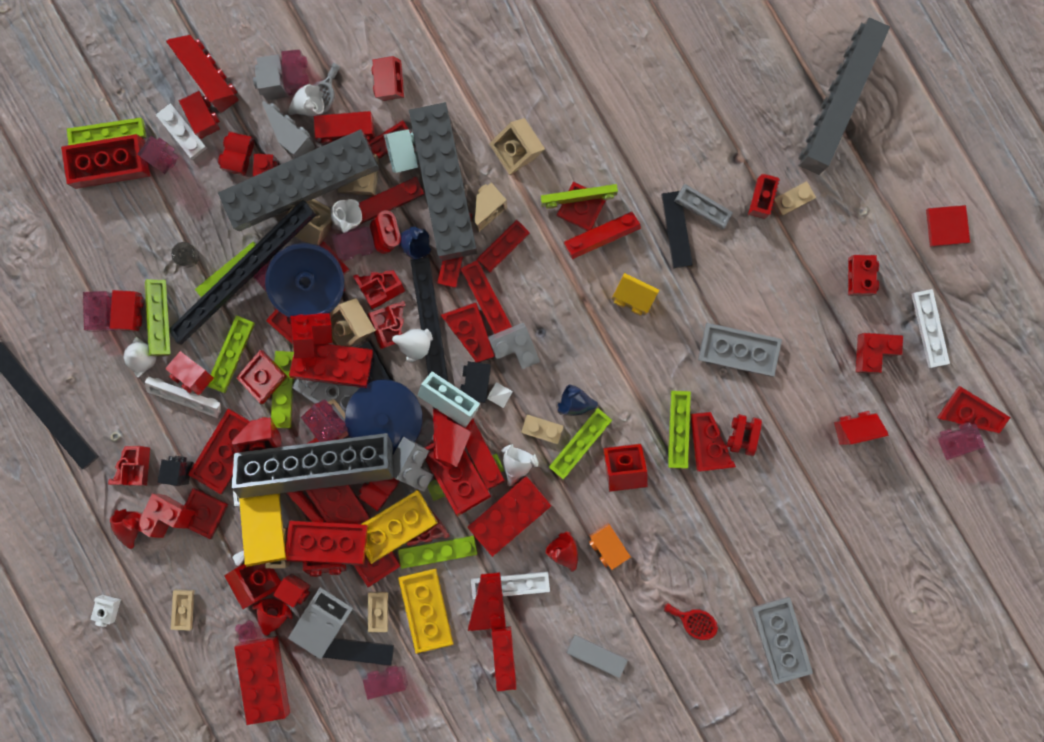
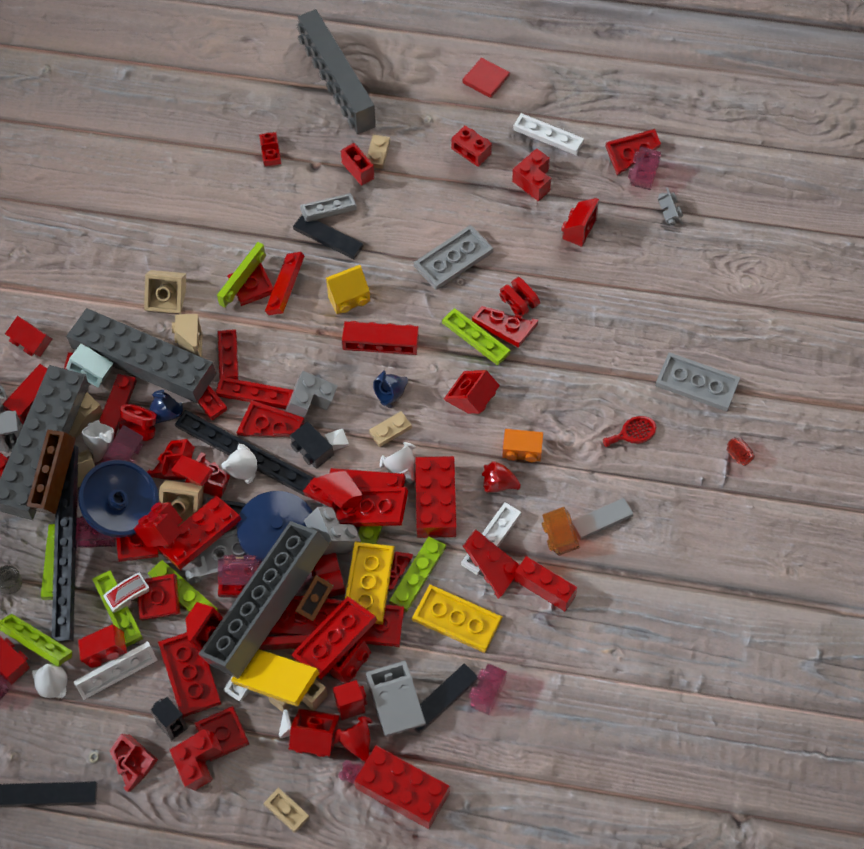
camera: 55 degrees left, 25 degrees down
red hat [110,509,142,549] -> none
tan plate [368,592,388,632] -> none
light aqua brick [417,372,480,428] -> none
lime plate [549,408,612,479] -> none
none -> reddish brown brick [27,429,76,515]
none -> slope [103,572,149,613]
none -> red slope [171,455,213,486]
none -> red slope [259,132,281,167]
none -> reddish brown brick [295,575,334,622]
none -> red brick [342,321,419,355]
none -> clear orange brick [542,507,580,556]
none -> light grey hinge [658,187,684,226]
none -> clear red brick [726,437,755,466]

